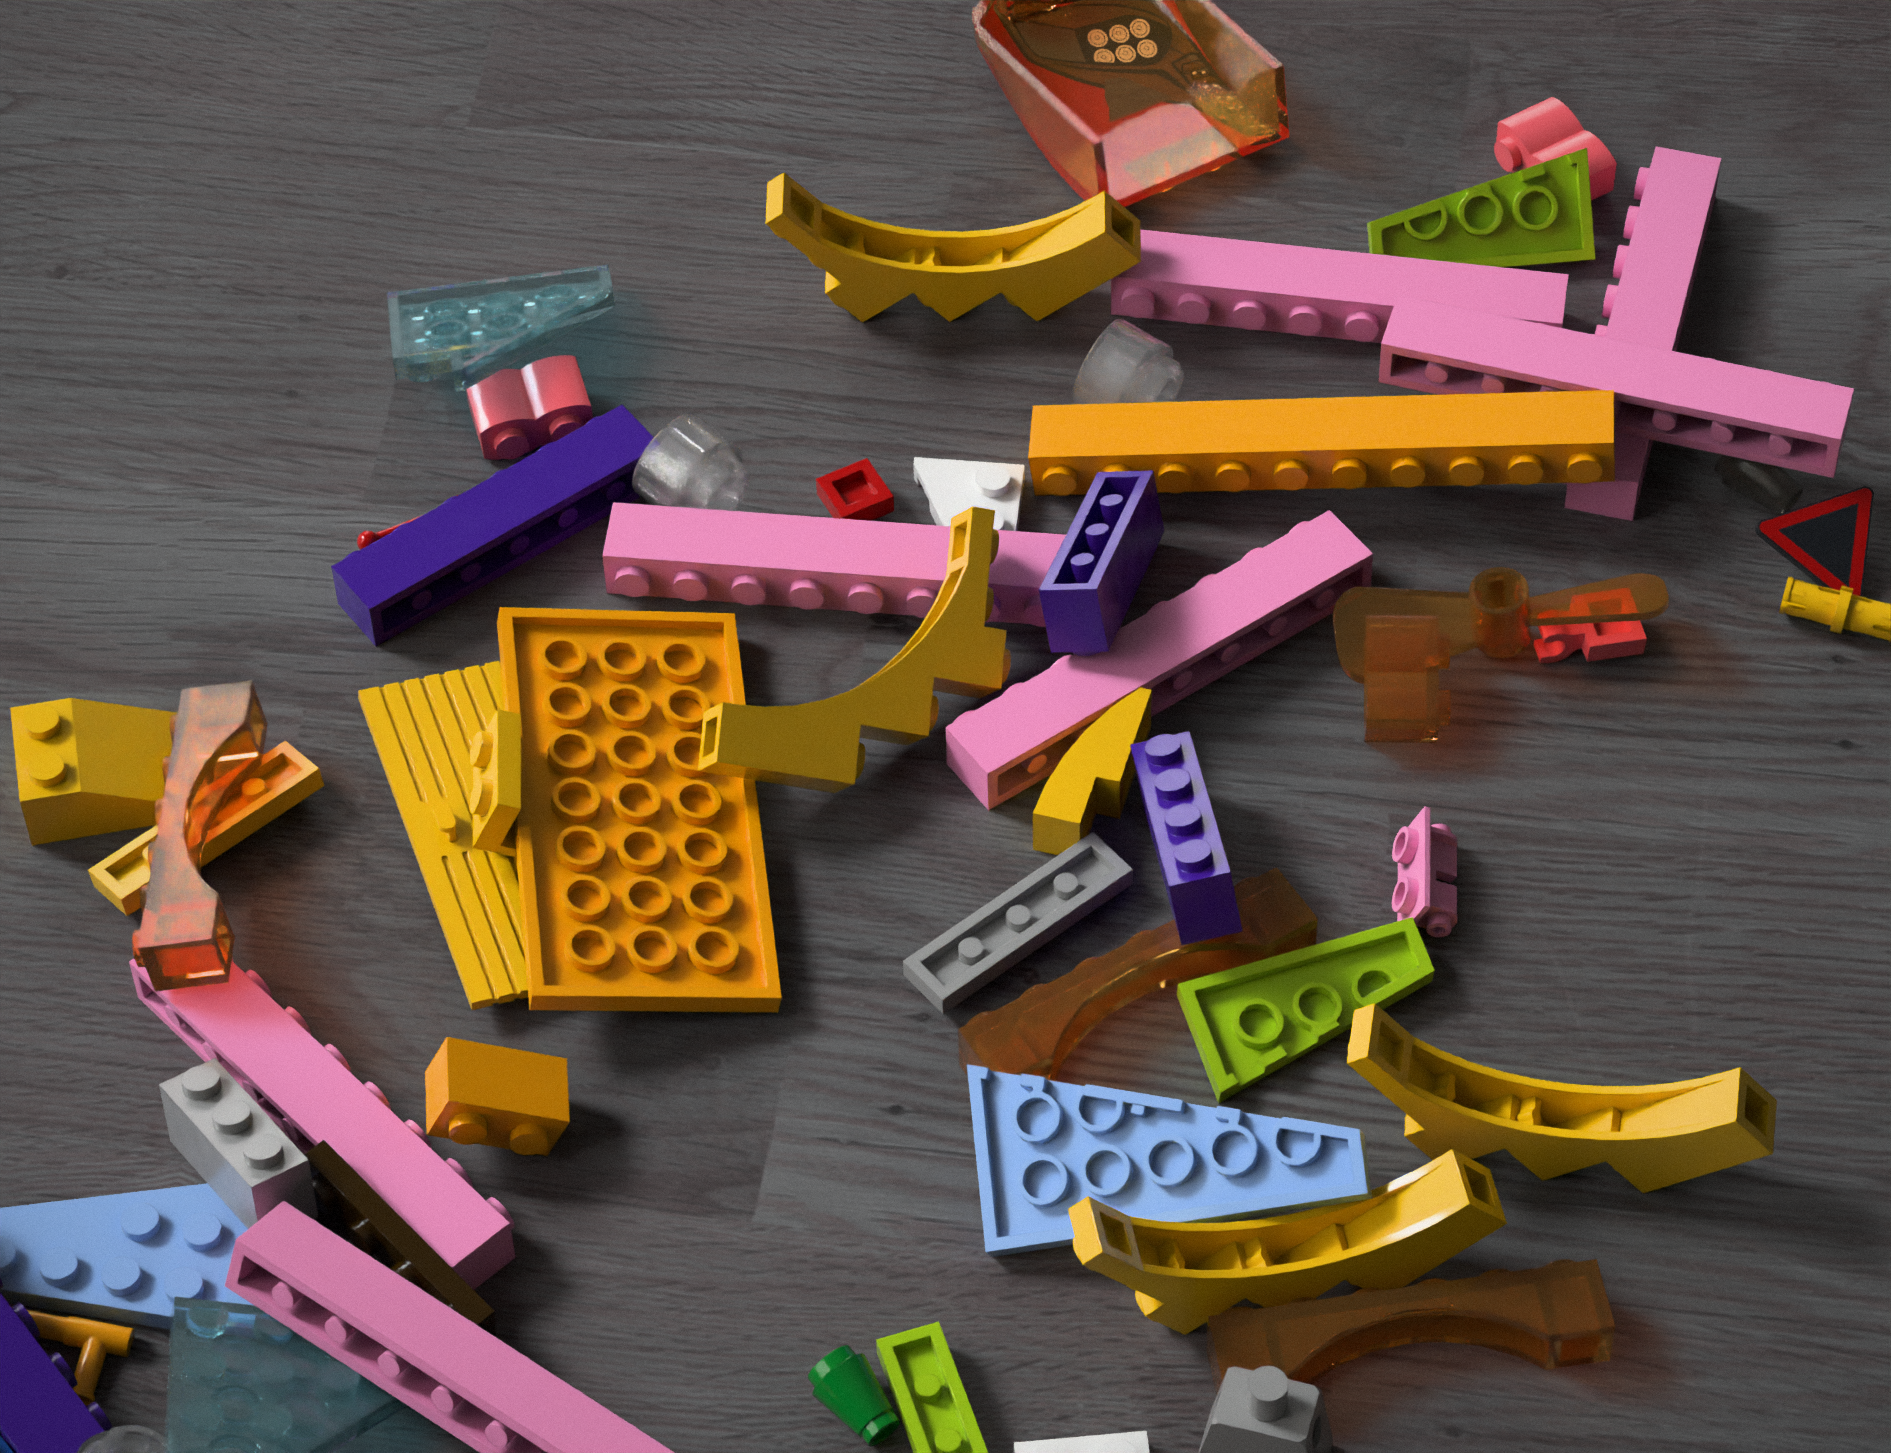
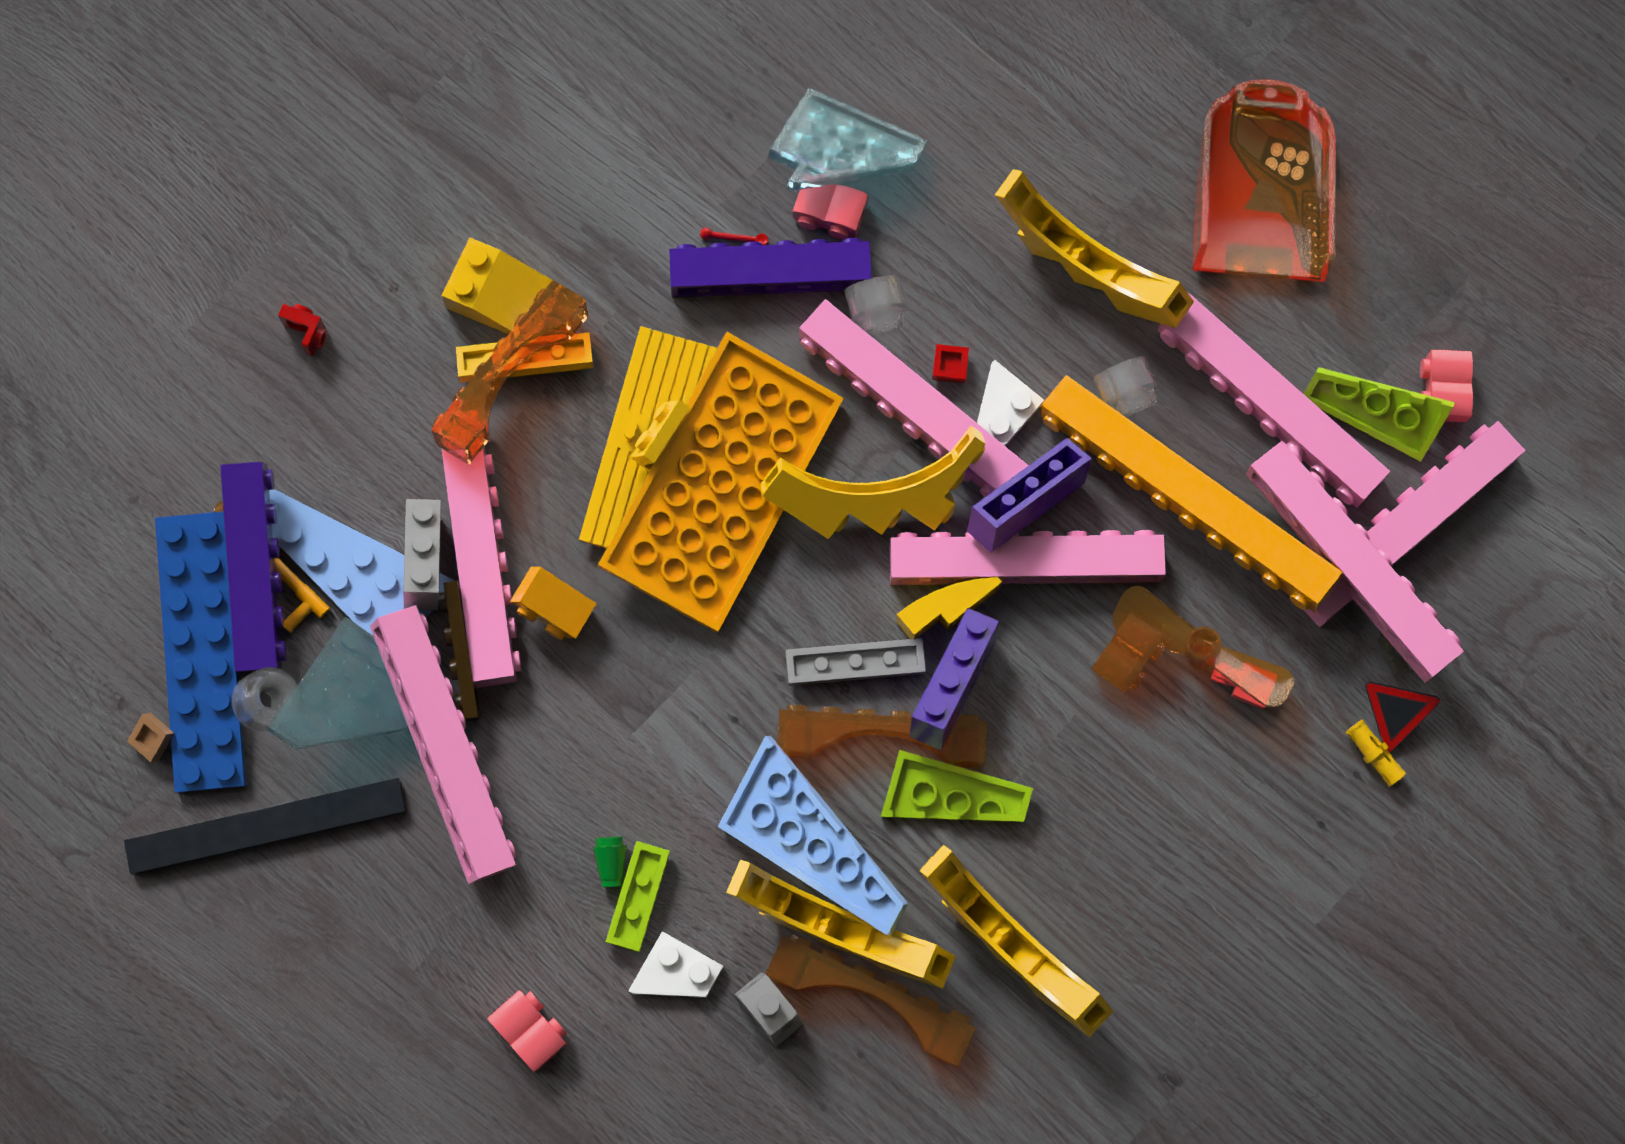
camera: 30 degrees right, 25 degrees up
bright pink hinge [1392,806,1458,937] -> none

